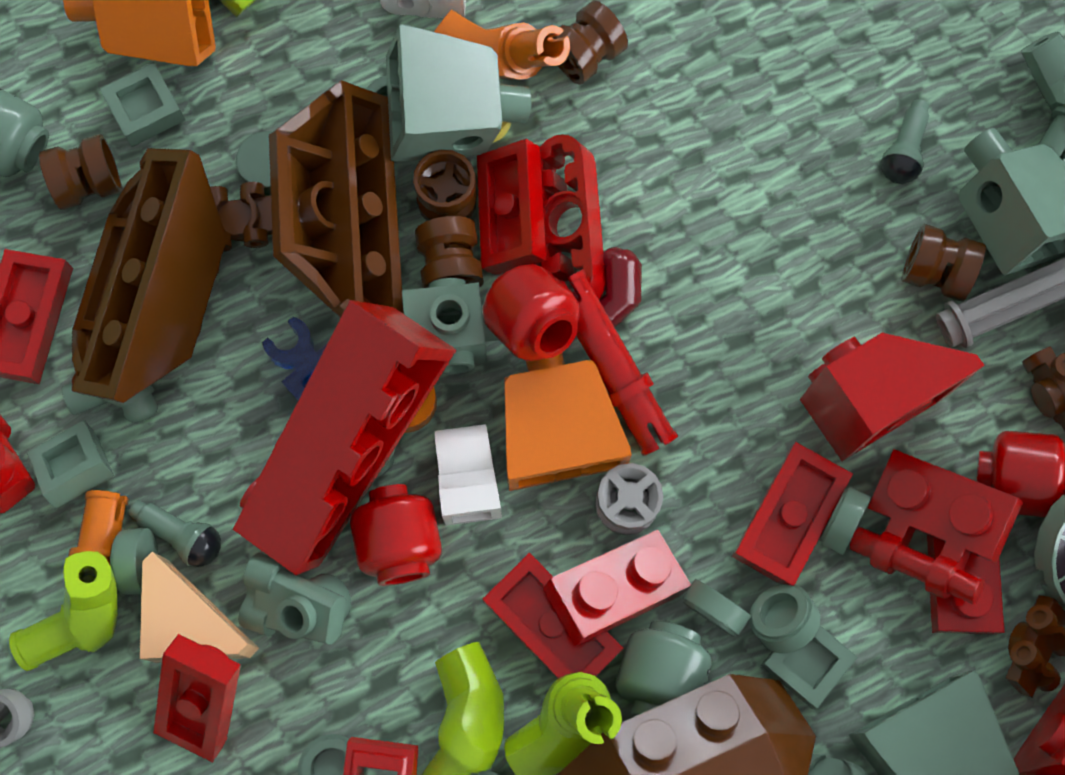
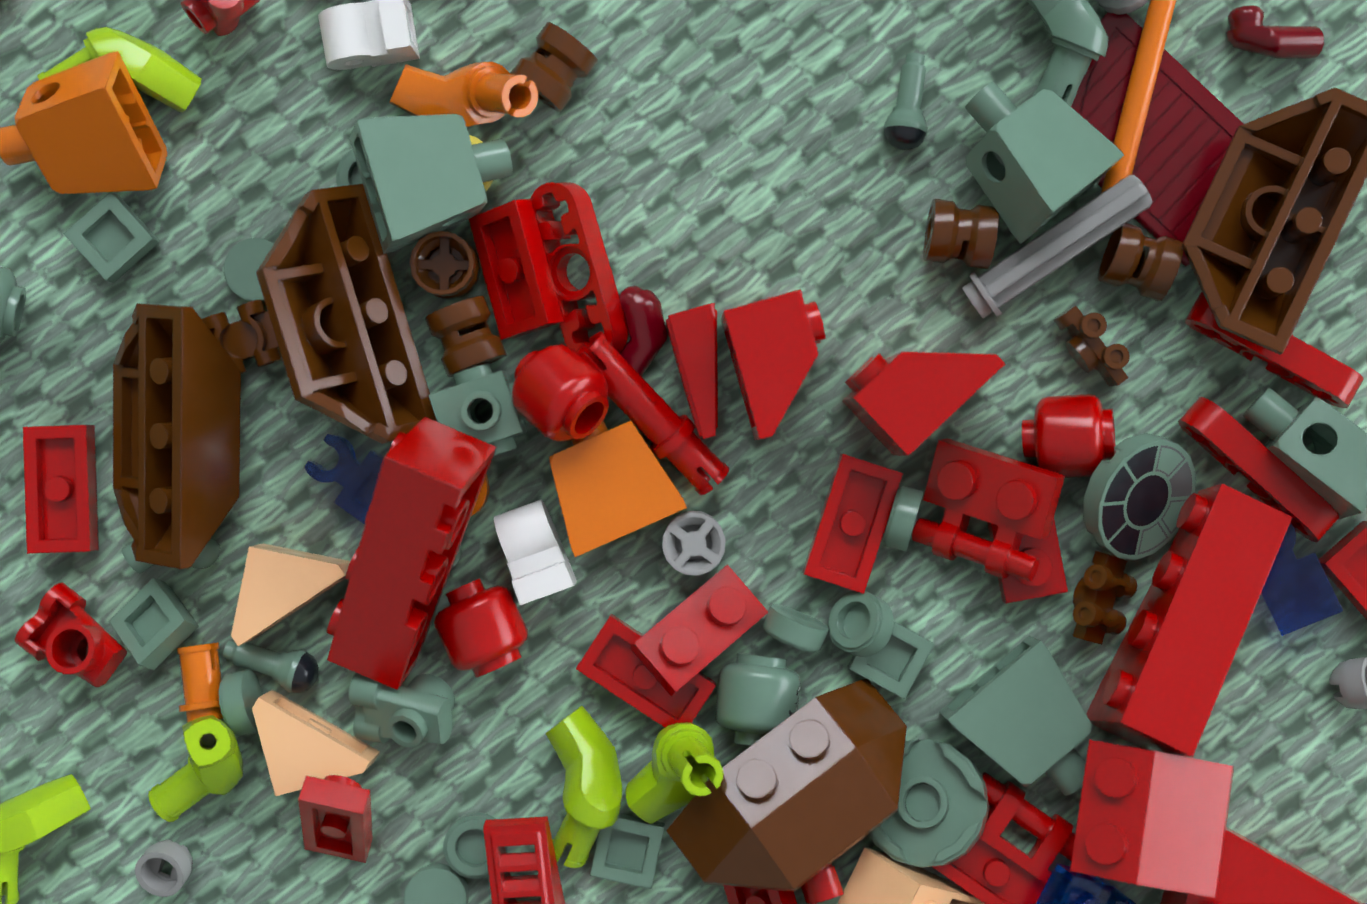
camera: 10 degrees left, 15 degrees up
reddish brown wheel [39,134,123,210] -> none
none -> light nougat slope [231,543,350,646]
none -> red slope [665,303,718,440]
none -> red slope [721,289,826,440]

